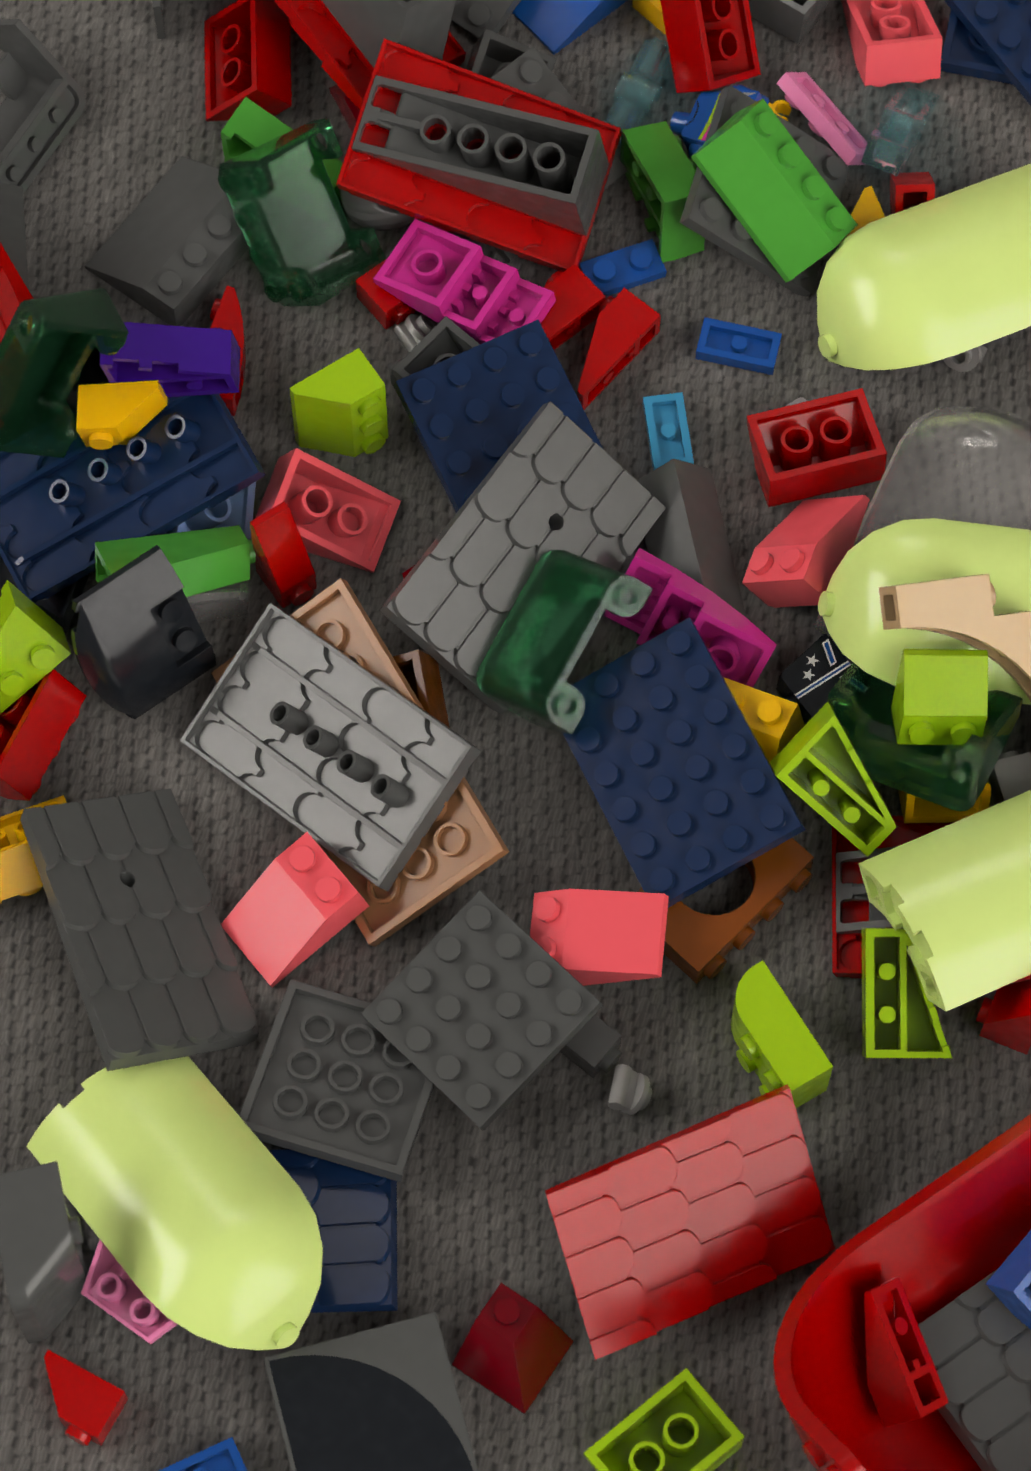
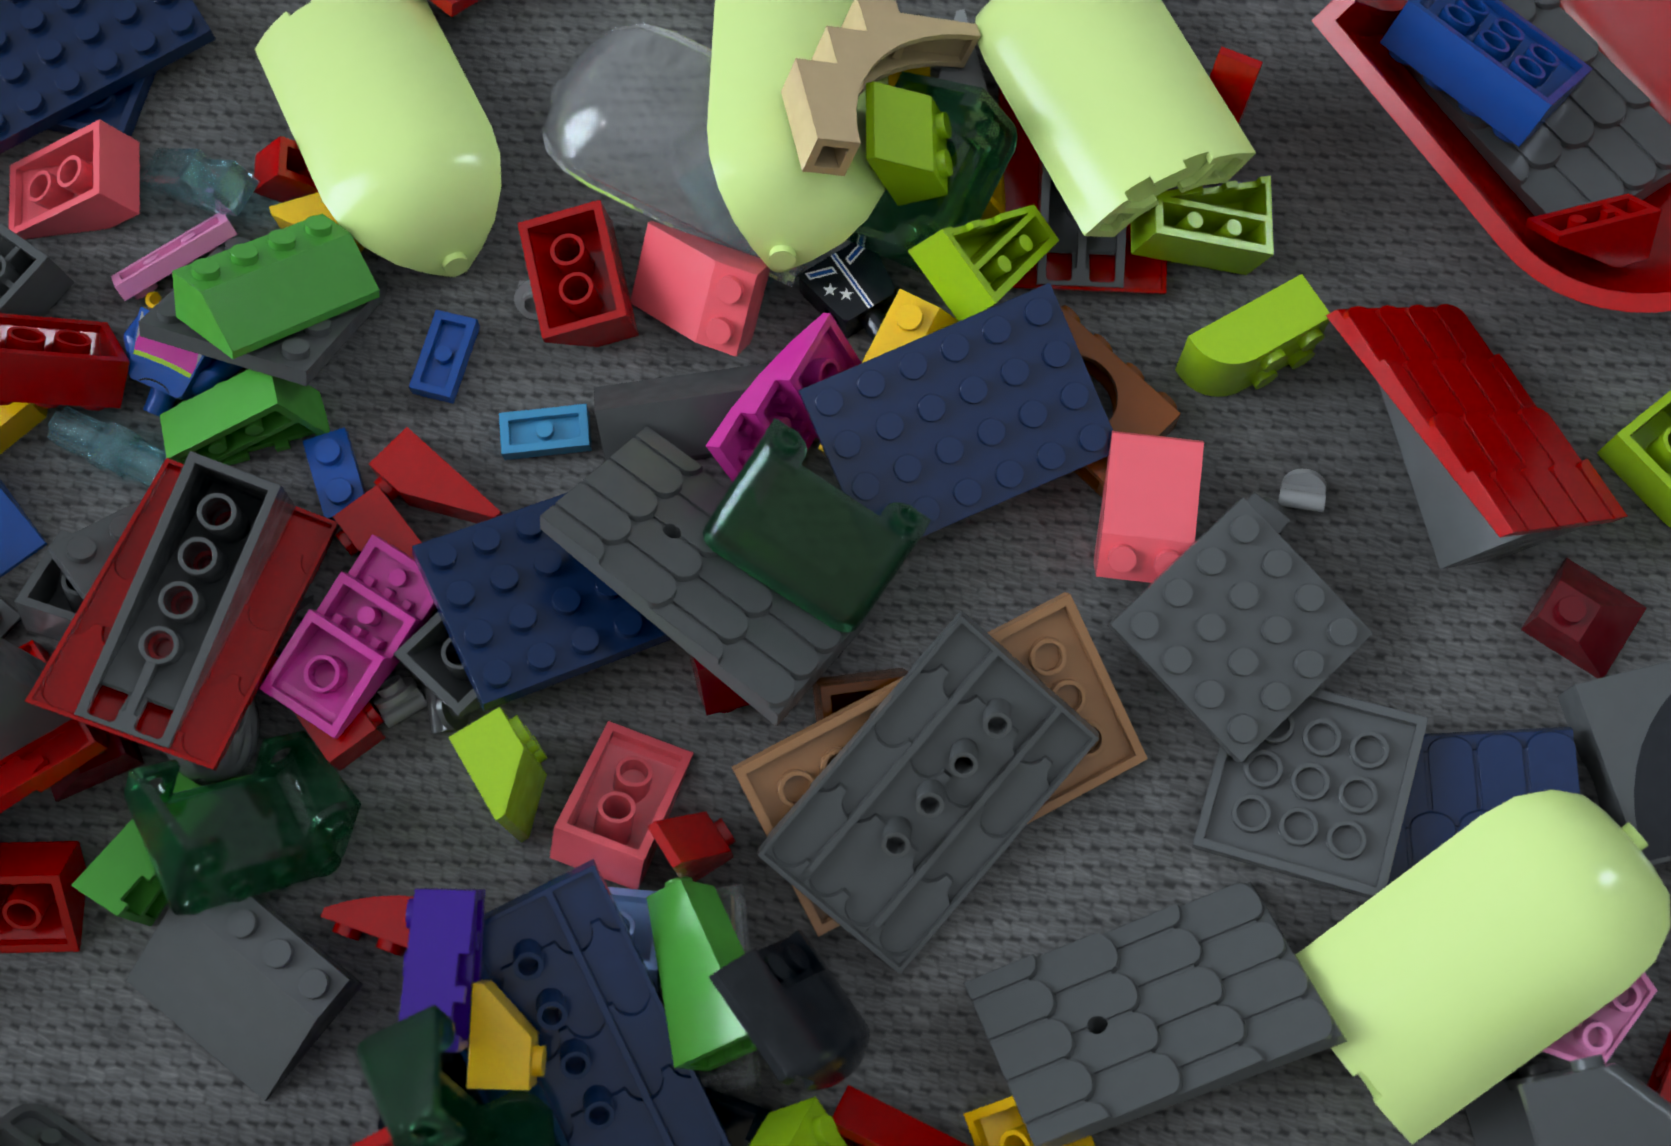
camera: 85 degrees left, 5 degrees up
coral slope [221,832,369,988] -> none

